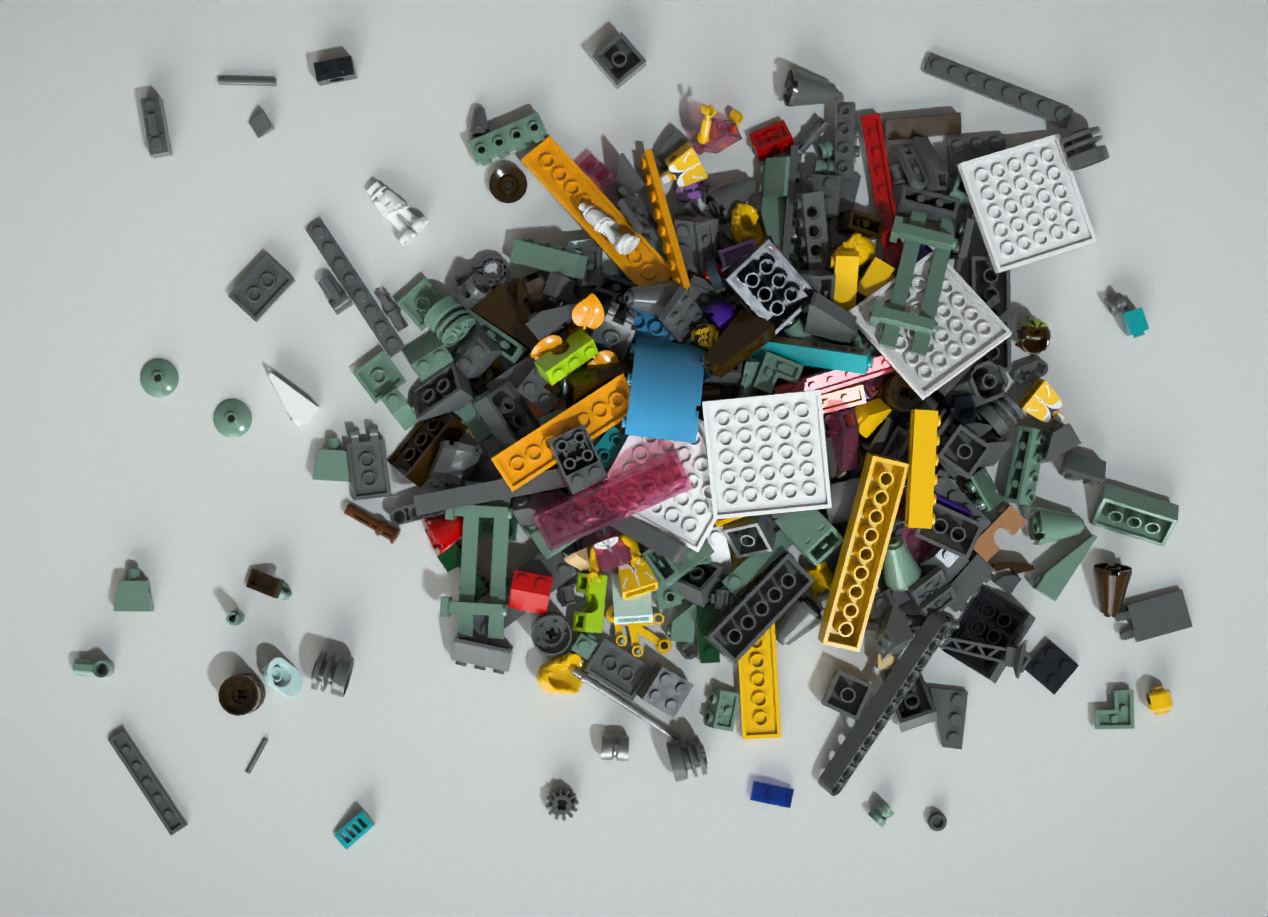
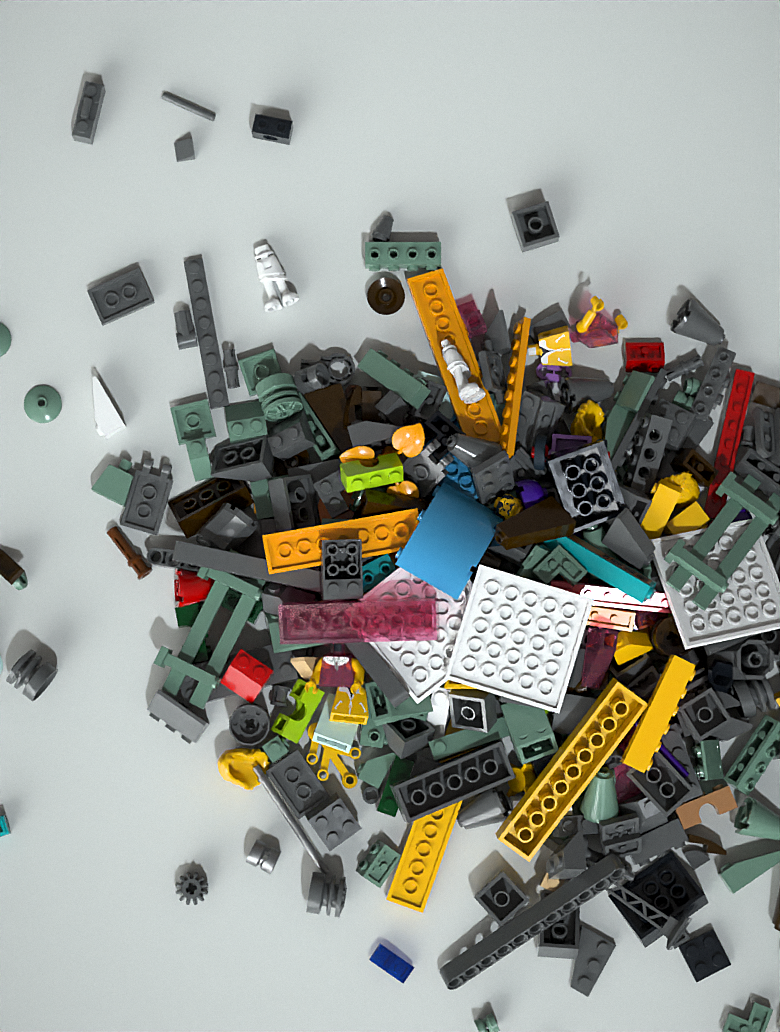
camera: 25 degrees right, 5 degrees down
dark grey gear [710,589,734,610] -> none

